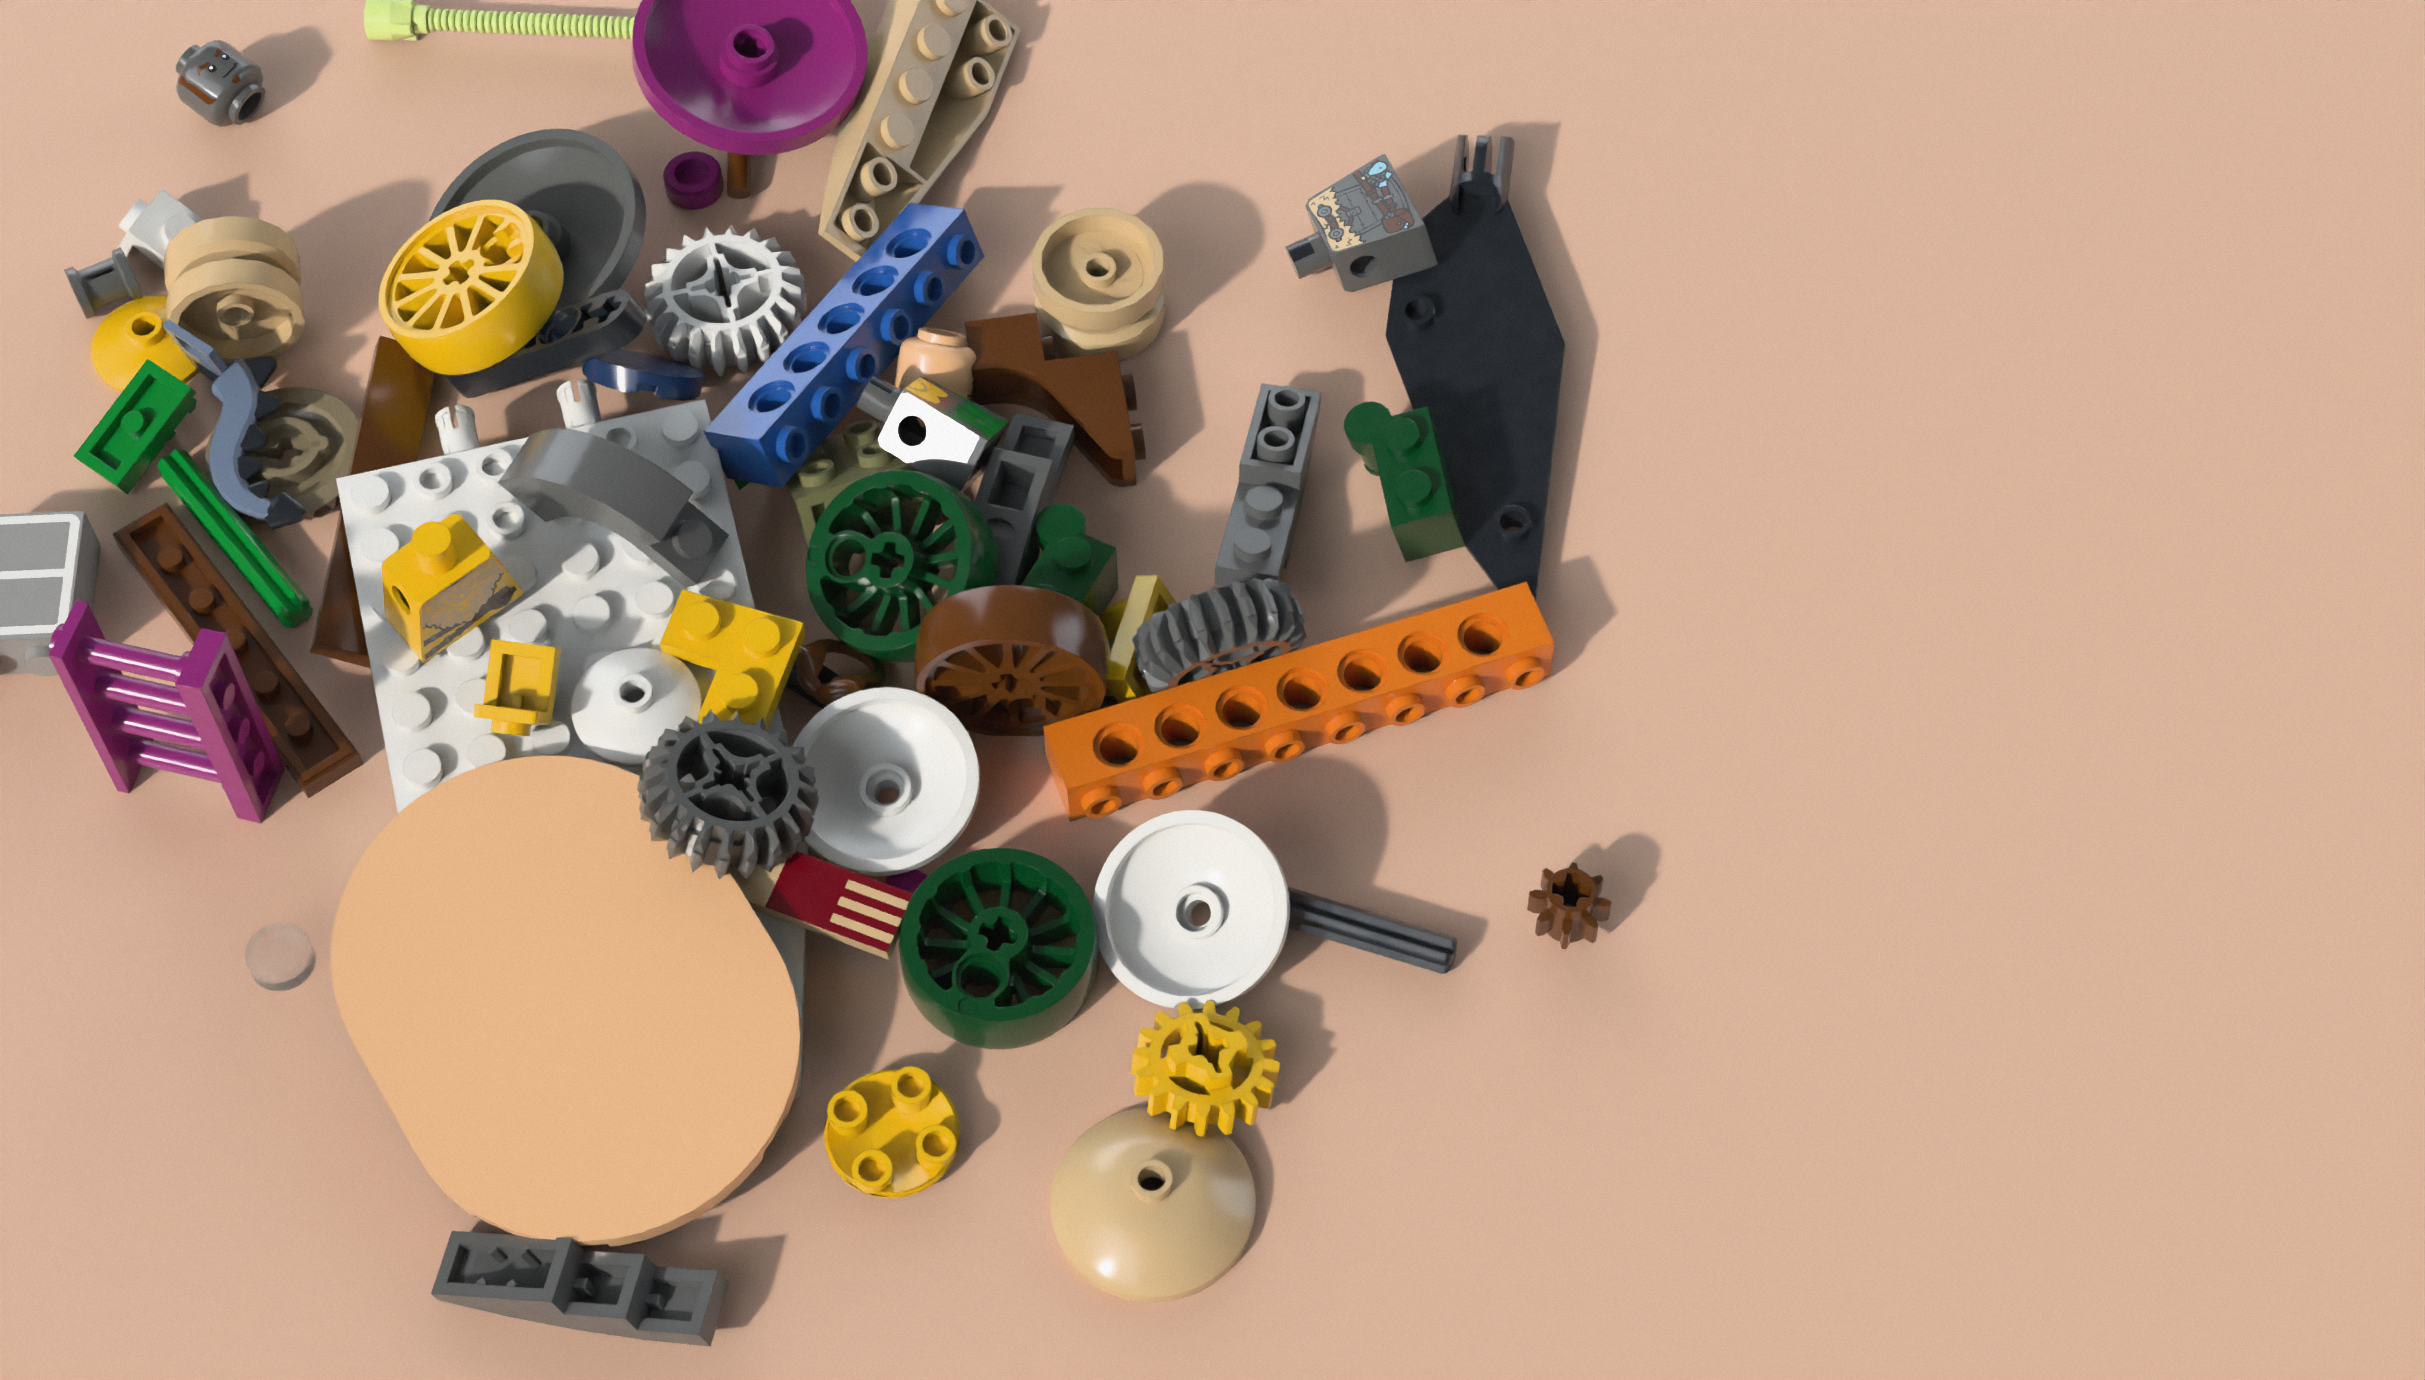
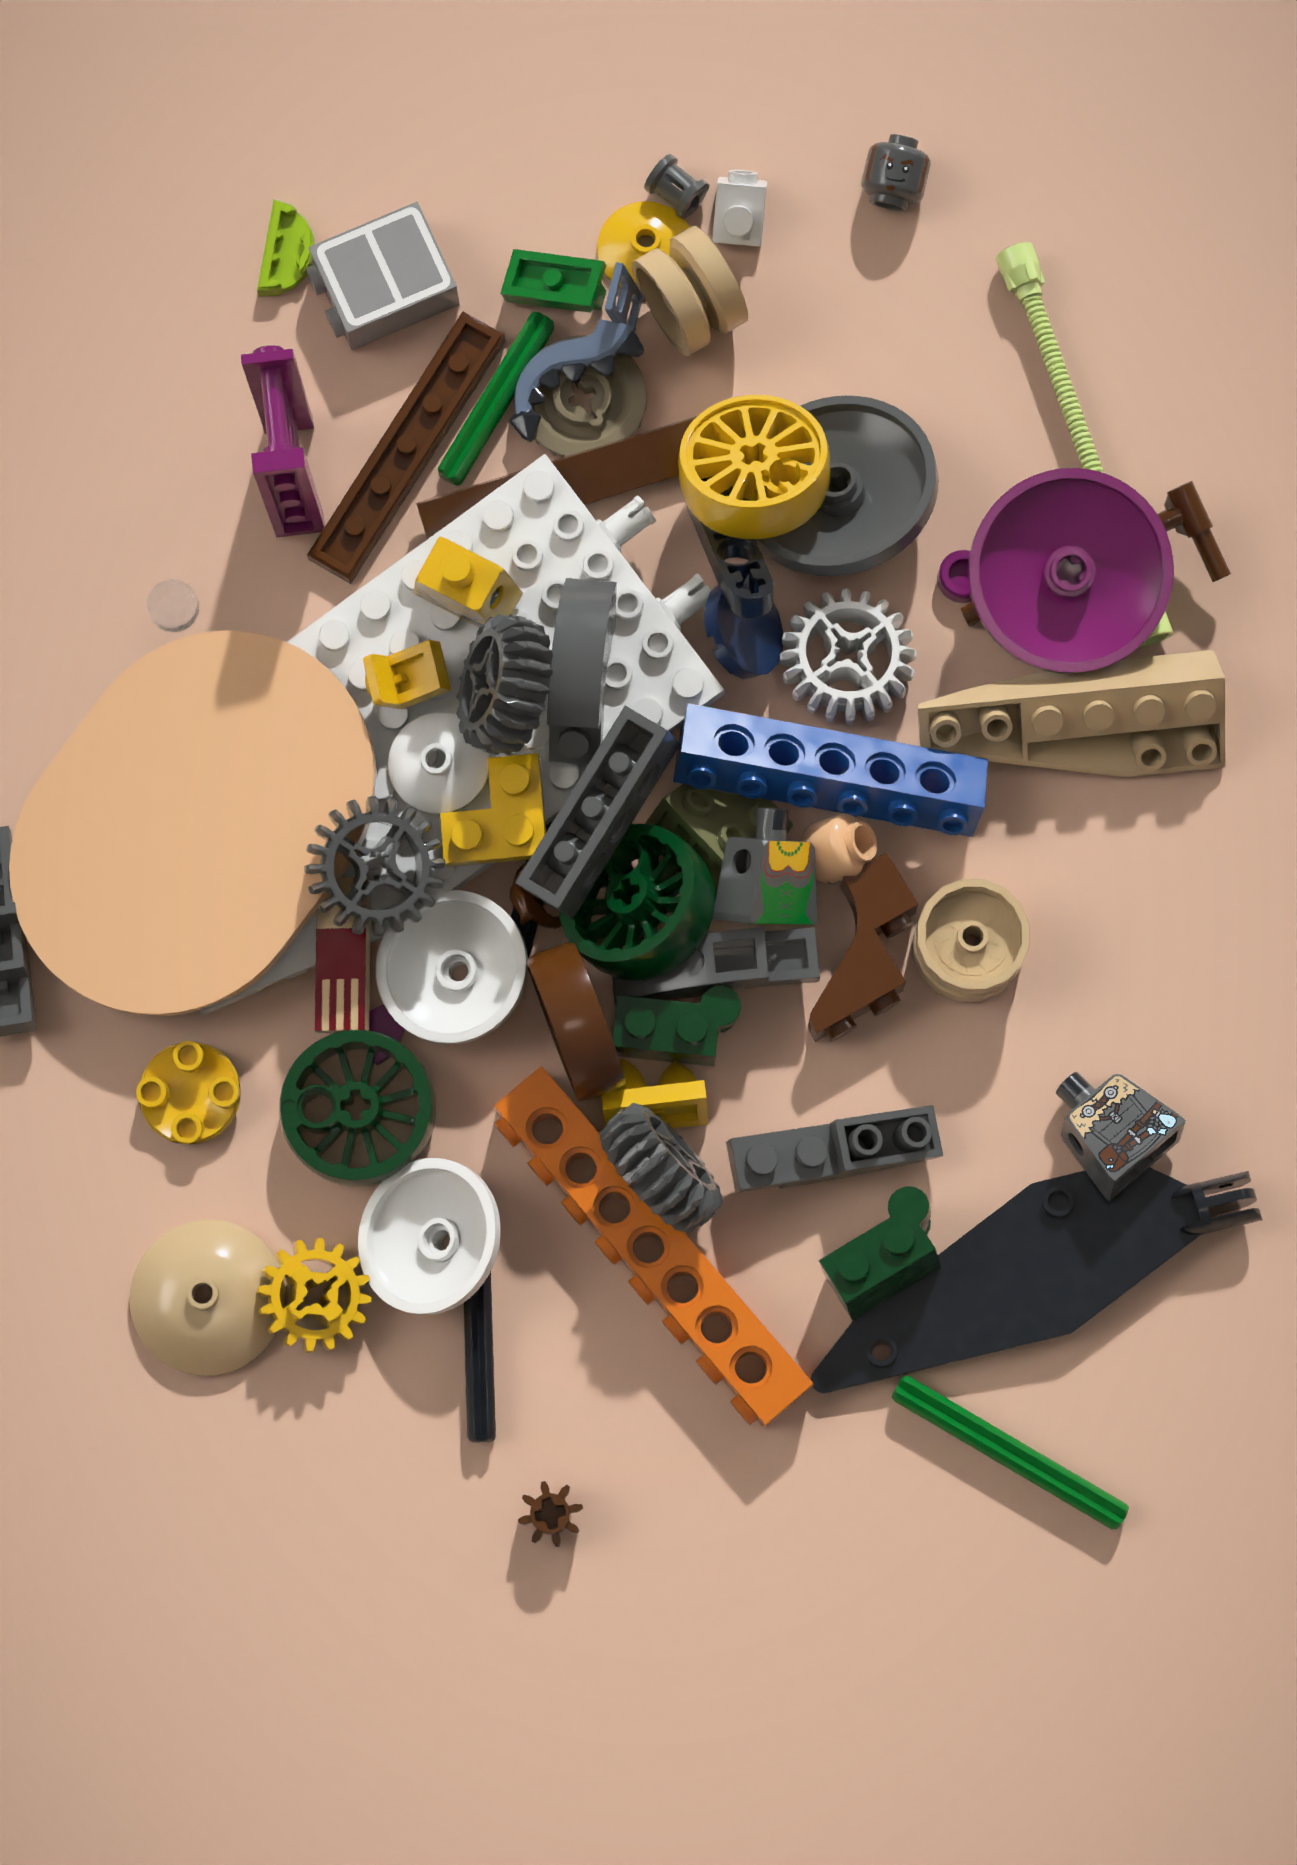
camera: 70 degrees right, 20 degrees up
none -> dark grey gear [456,614,553,755]
none -> dark grey brick [515,706,680,919]
none -> green axle [892,1376,1129,1530]

